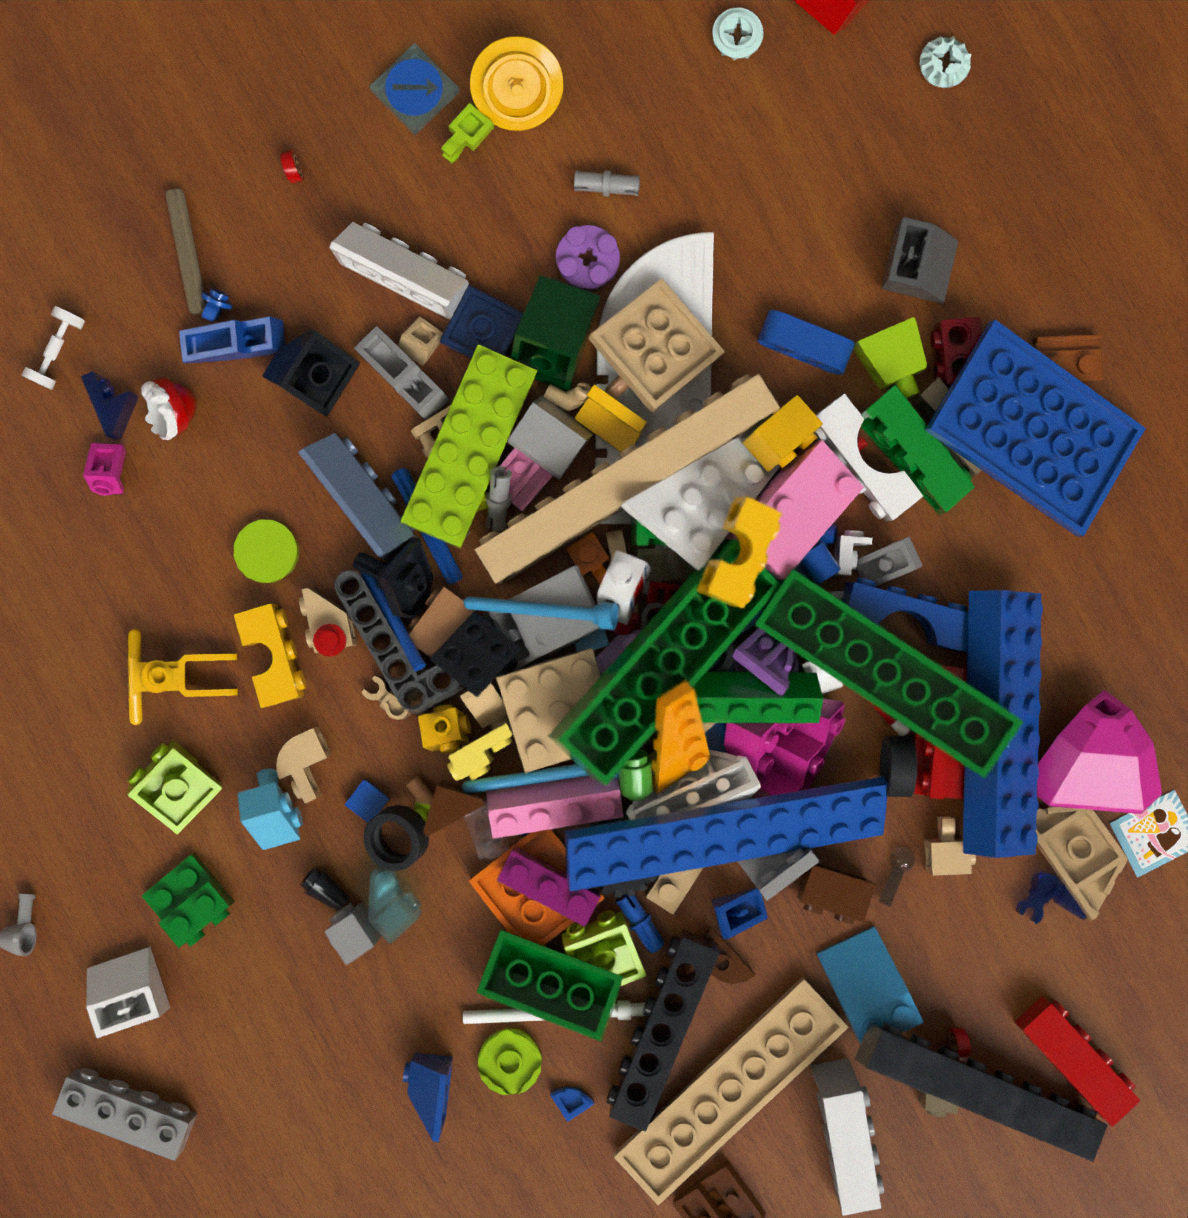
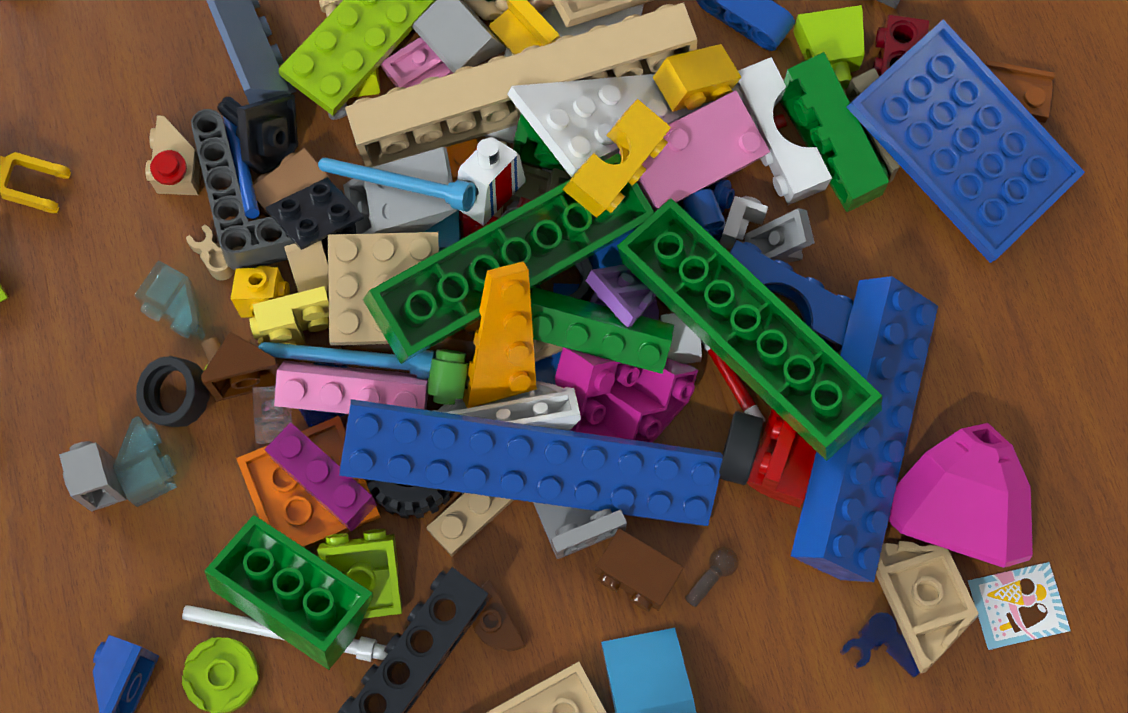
camera: 15 degrees right, 15 degrees down
lime tile [234,519,299,583] -> none
yellow arch [234,604,306,708] -> none
medium azure brick [238,768,303,850] -> none
tan brick [276,727,332,803] -> none
black cone [300,865,350,911] -> none
blue tile [344,778,391,823] -> none
blue axle [392,467,463,585] -> none
light grey pin [486,466,512,531] -> none
blue axle [615,894,664,953] -> none
blue slope [711,887,768,939] -> none
tan brick [924,816,976,876] -> none
none -> clear light blue slope [134,260,205,340]

